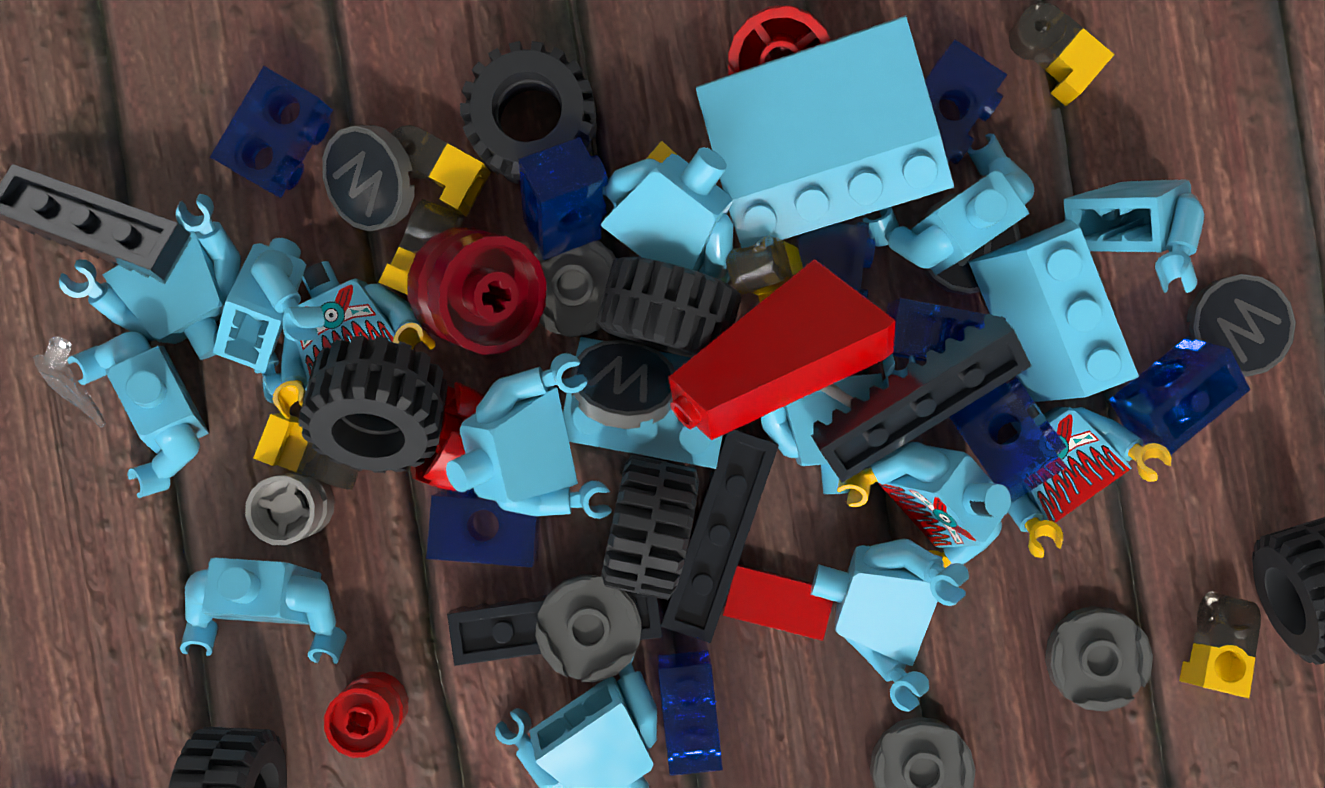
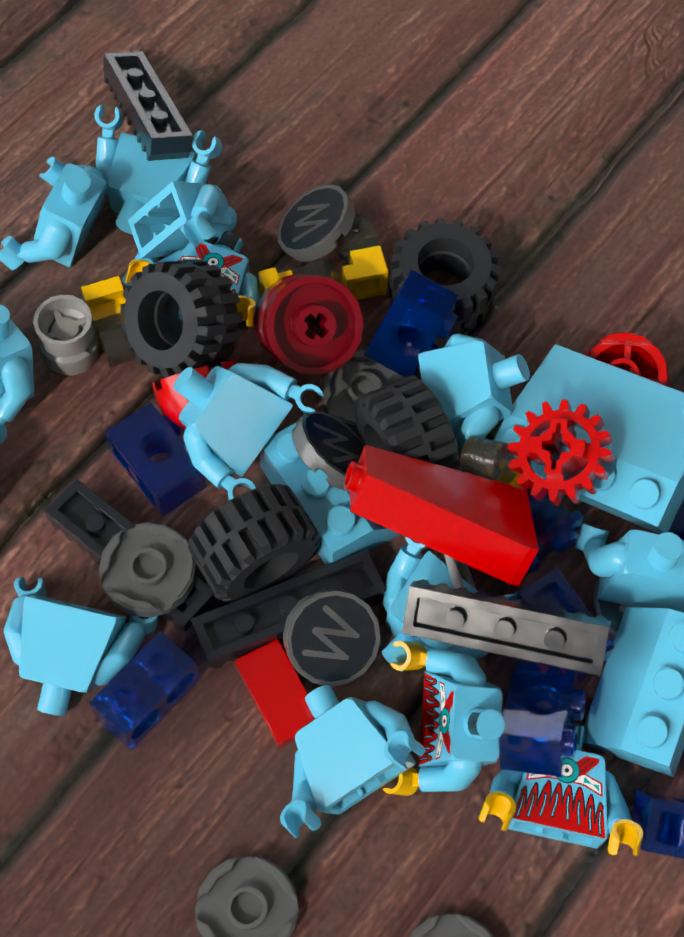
camera: 45 degrees right, 25 degrees down
clear bar [33,337,106,428] -> none
clear blue brick [210,66,333,198] -> none
none -> black tile [283,588,381,687]
none -> red gear [507,399,615,506]

